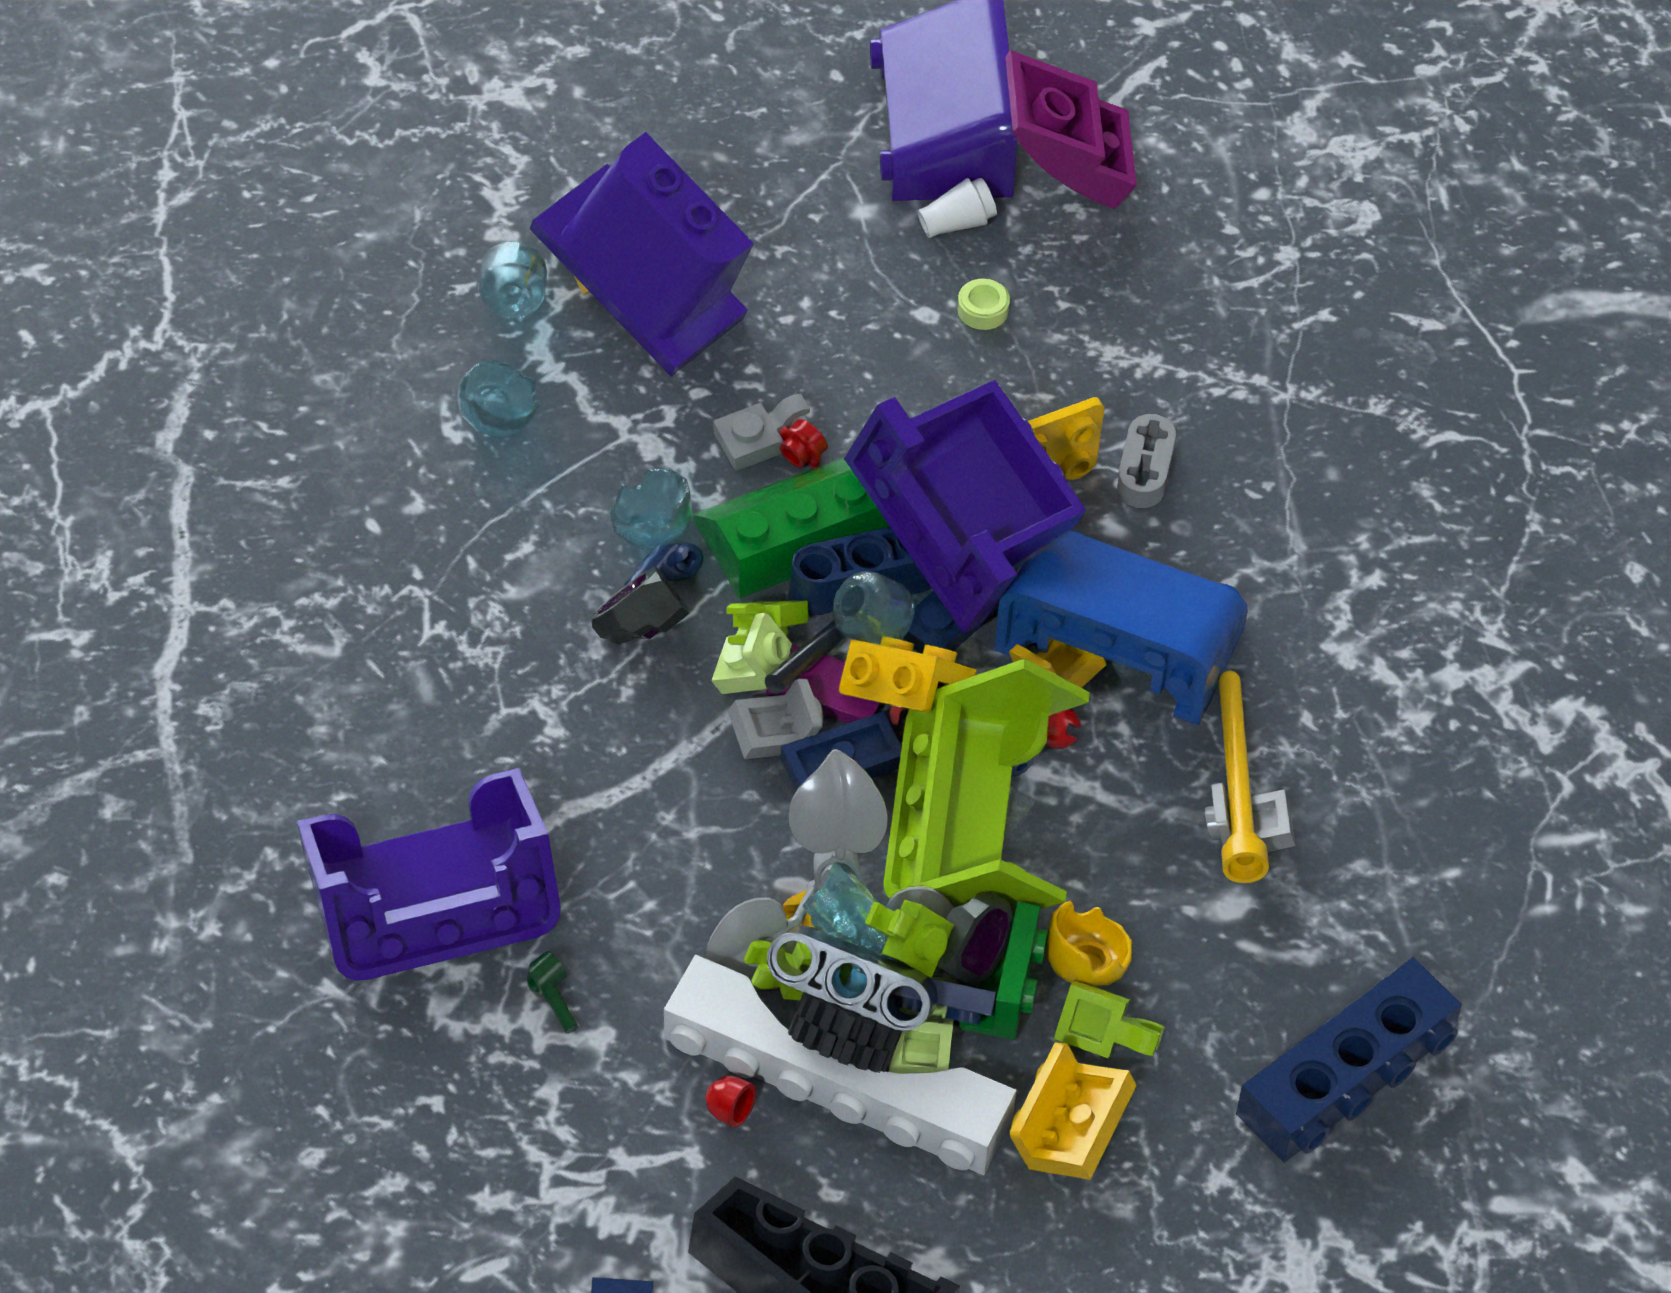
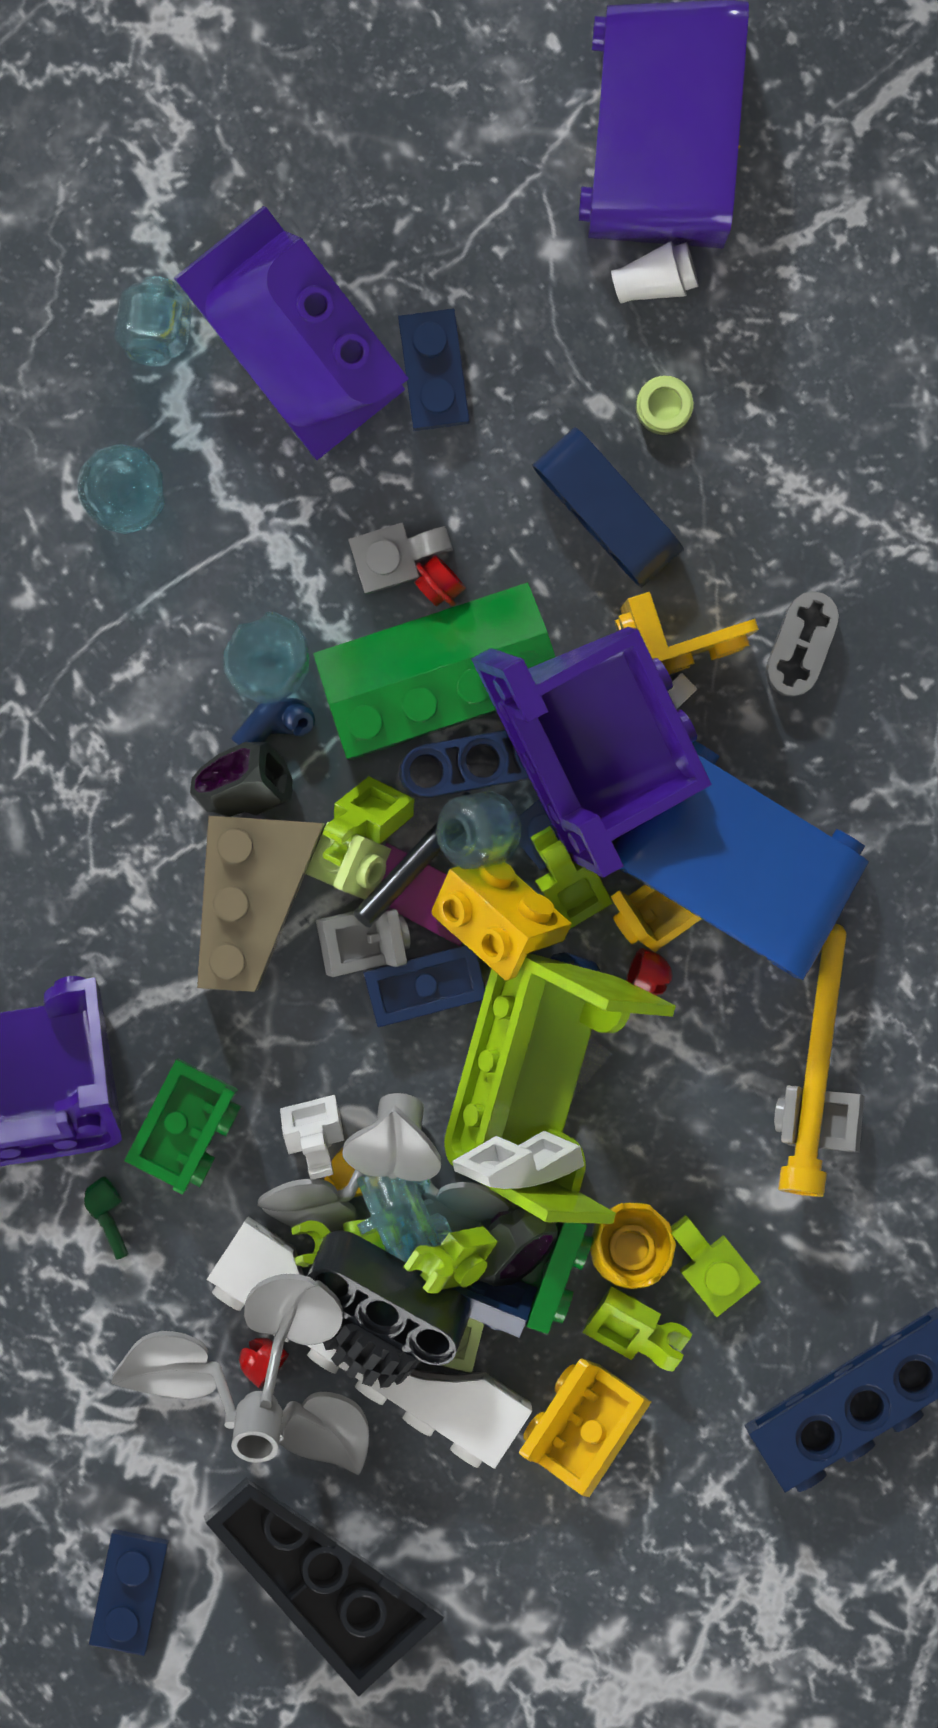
camera: 15 degrees right, 35 degrees up
magenta slope [1005,50,1137,209] -> none
none -> light grey plant [111,1274,369,1475]
none -> green bracket [124,1058,242,1195]
none -> dark tan wedge [197,816,326,992]
none -> white plate [280,1095,344,1180]
none -> dark blue plate [398,308,470,431]
none -> white slope [452,1131,584,1189]
none -> lime plate [530,826,613,929]
none -> dark blue beam [532,427,684,588]
none -> lime plate [671,1215,761,1317]

